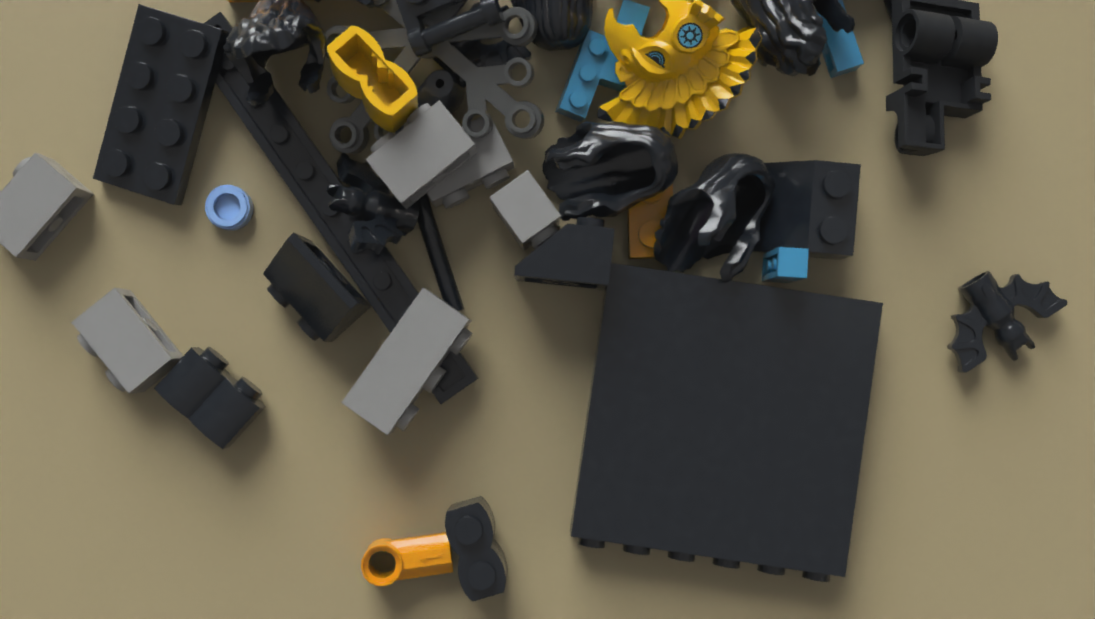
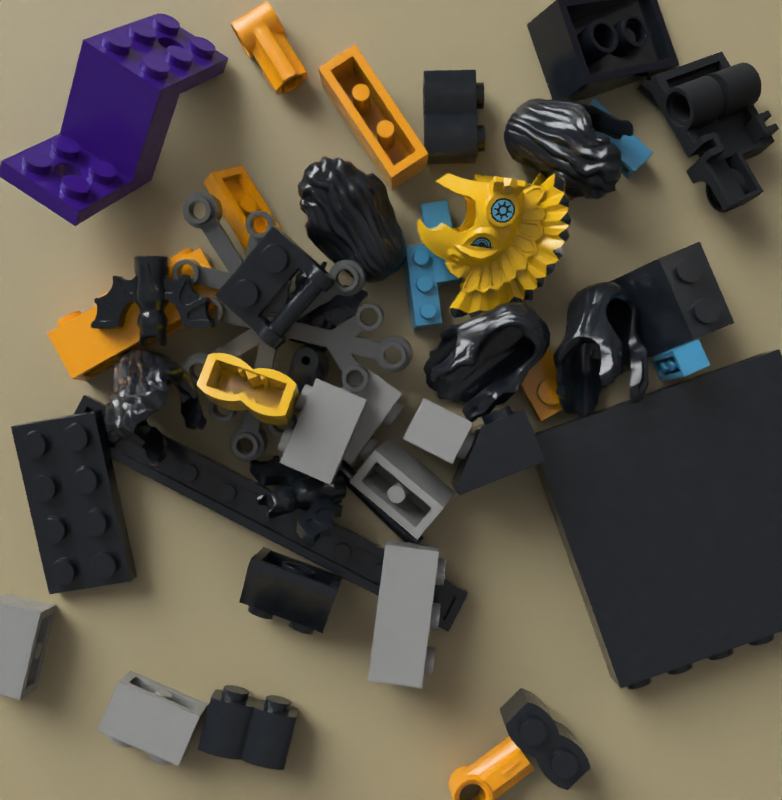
camera: 20 degrees left, 0 degrees up
light blue tile [205,185,253,231] -> none
none -> light grey brick [350,438,456,540]

